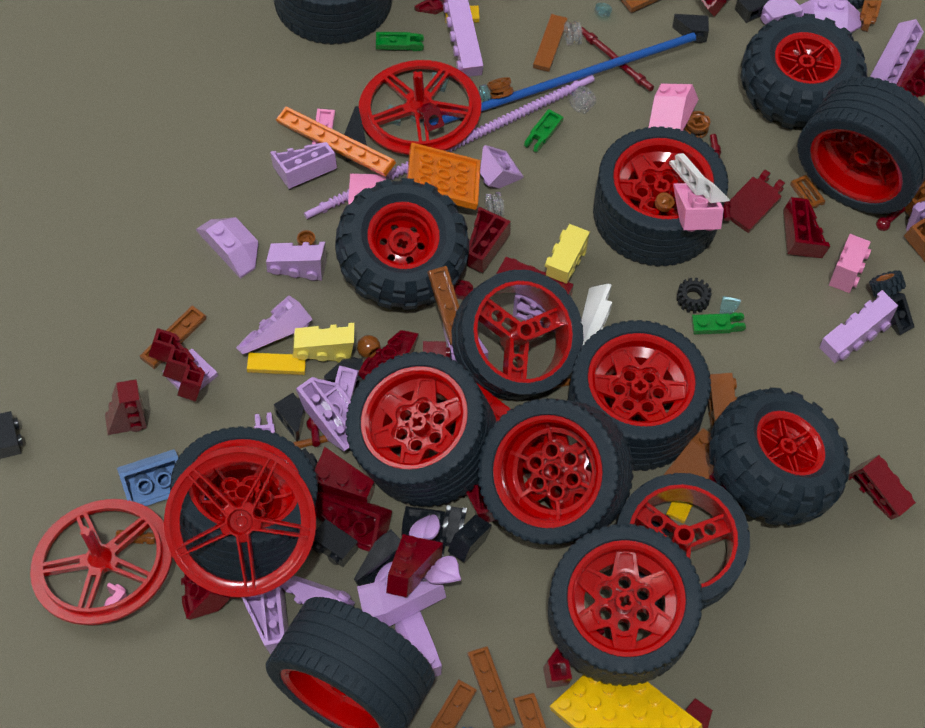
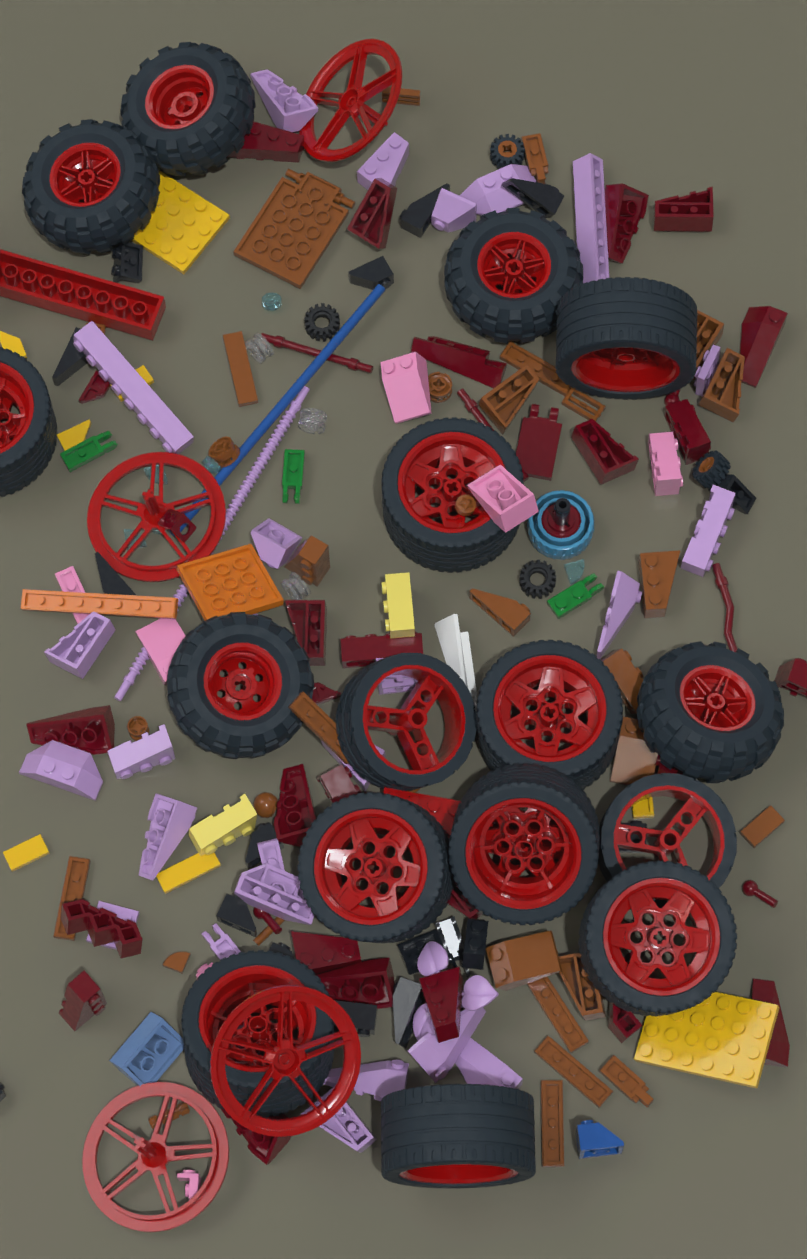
camera: 25 degrees left, 10 degrees up
white wedge [669,153,730,203] -> none
none -> yellow tile [3,834,50,872]
none -> dark red wedge [26,705,115,755]
none -> yellow tile [57,419,91,451]
none -> dark orange tile [163,952,191,974]
none -> dark orange wedge [284,535,330,587]
none -> black tyre [304,303,340,342]
none -> dark red wedge [411,336,507,388]
none -> dark orange slope [469,588,531,637]
none -> dark orange wedge [478,364,539,435]
none -> dark orange slope [486,931,562,991]
none -> dark orange tile [500,341,571,396]
none -> black slope [501,178,564,219]
none -> dark orange tile [526,977,589,1054]
none -> dark azure wheel [527,490,594,560]
none -> dark orange wedge [559,953,606,1021]
none -> lavender wedge [597,571,642,659]
none -> dark orange wedge [639,550,680,618]
none -> dark red wedge [664,399,711,465]
none -> dark red bar [712,563,738,652]
none -> dark orange tile [740,805,785,848]
none -> dark red bar [742,880,778,908]

